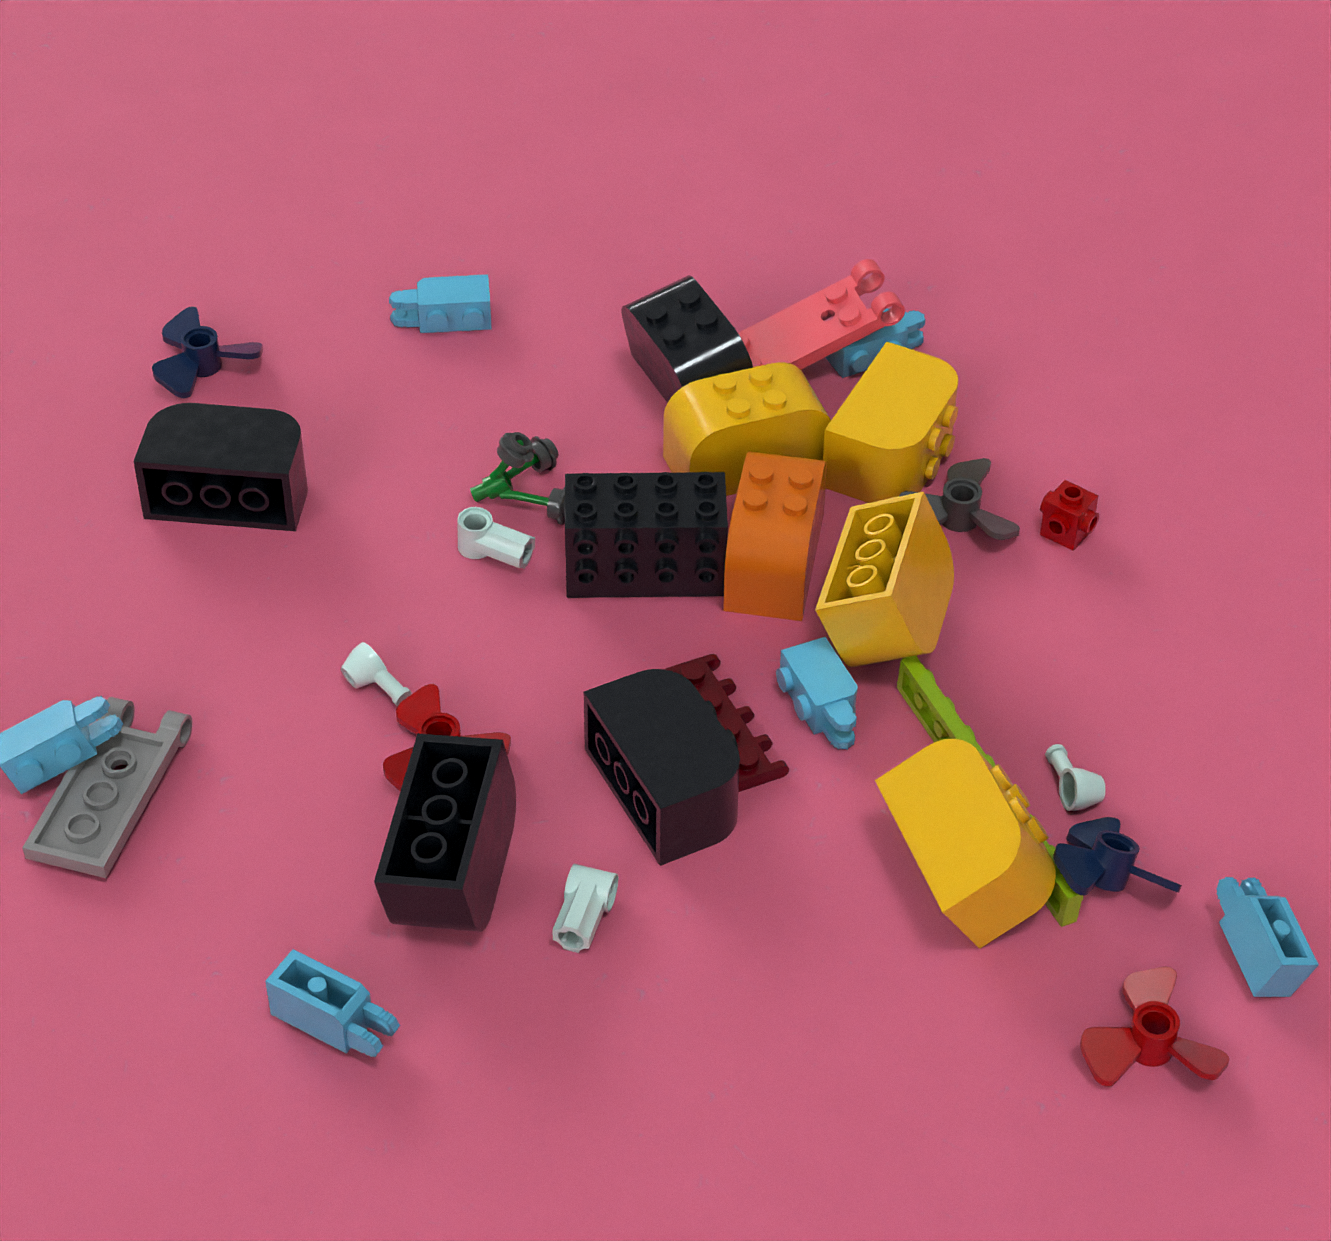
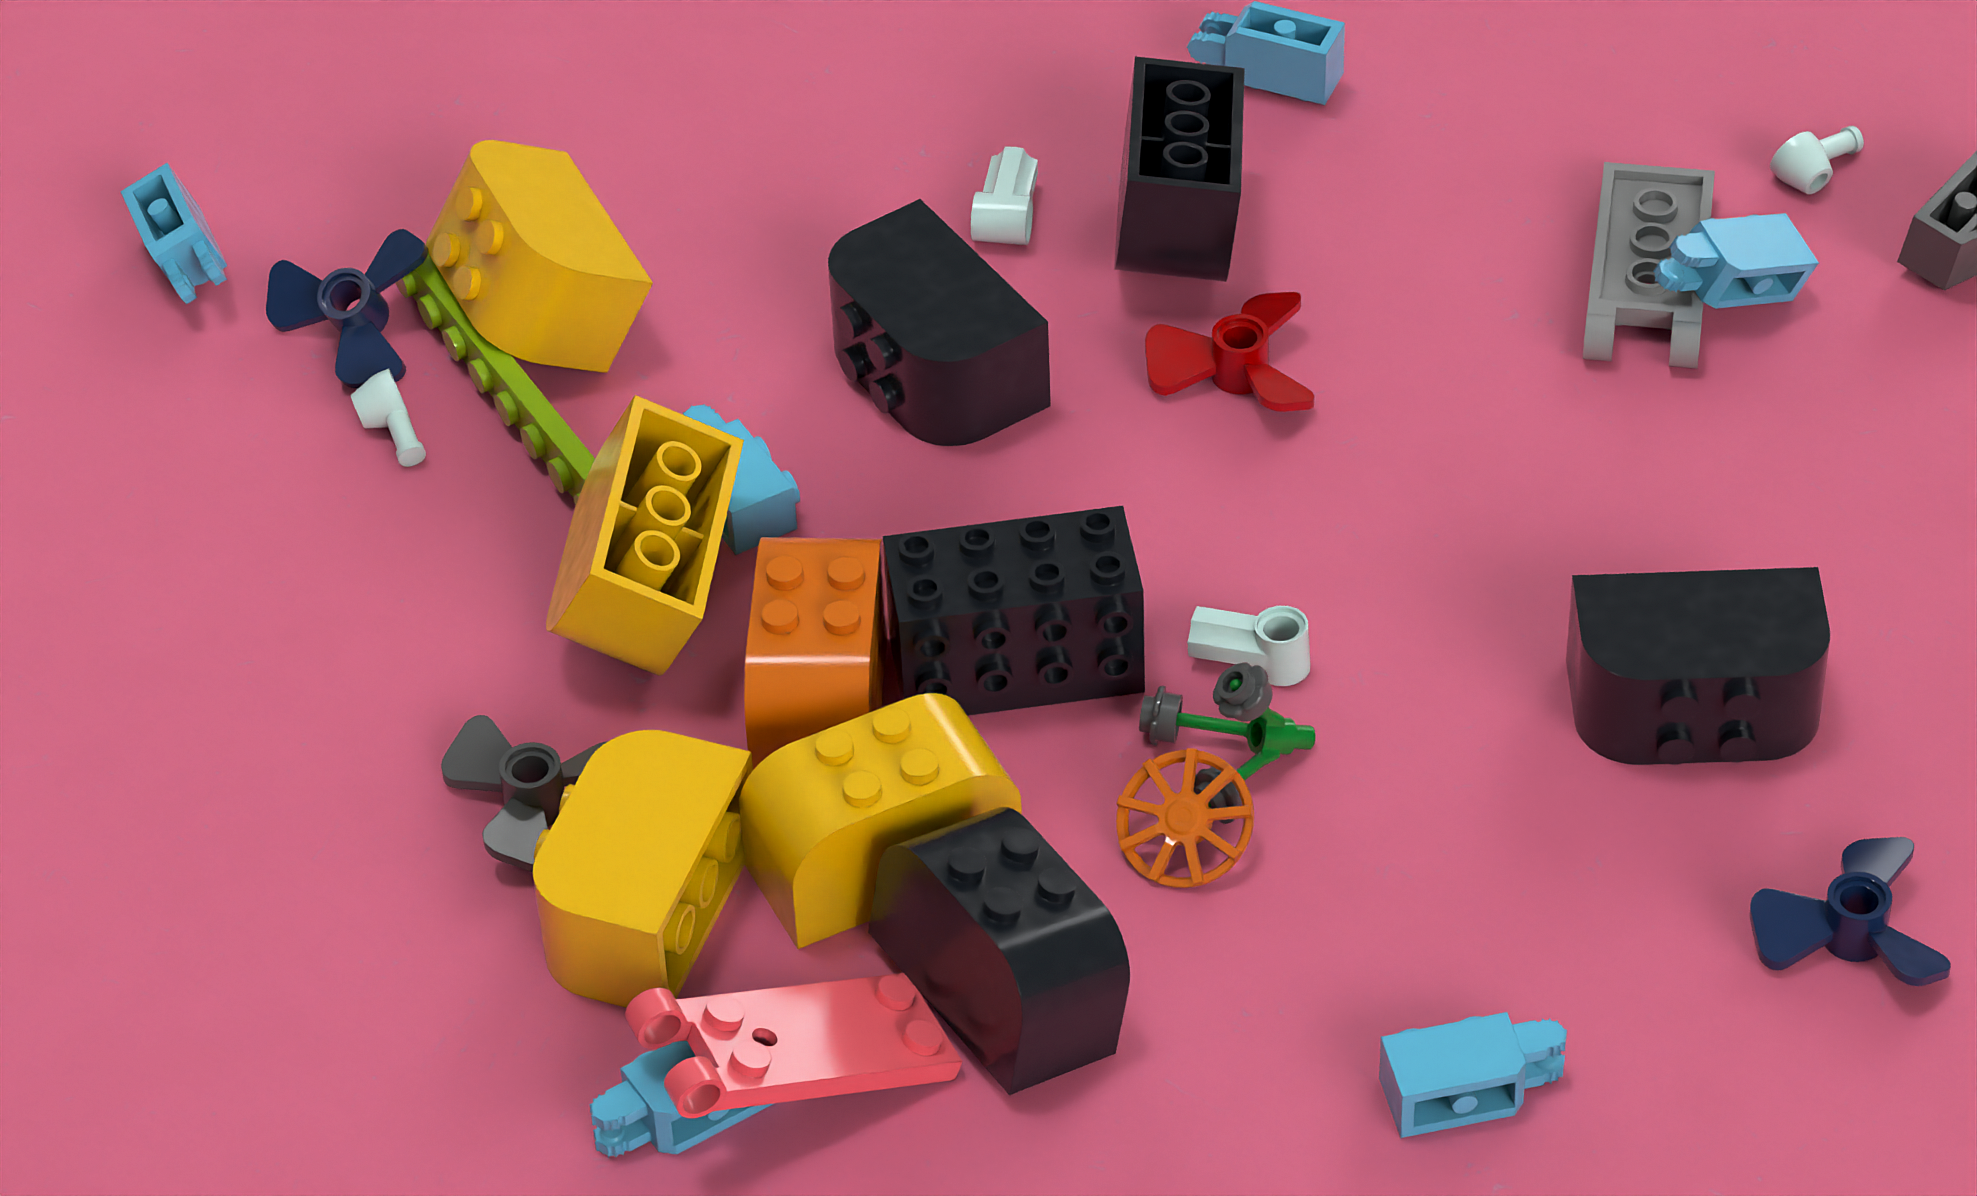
camera: 175 degrees right, 0 degrees up
light aqua bar [341,642,412,707] -> none
dark red hinge [665,654,789,792] -> none
red brick [1040,480,1099,551] -> none
red piece [1080,966,1229,1087] -> none
none -> orange wheel [1116,748,1254,888]

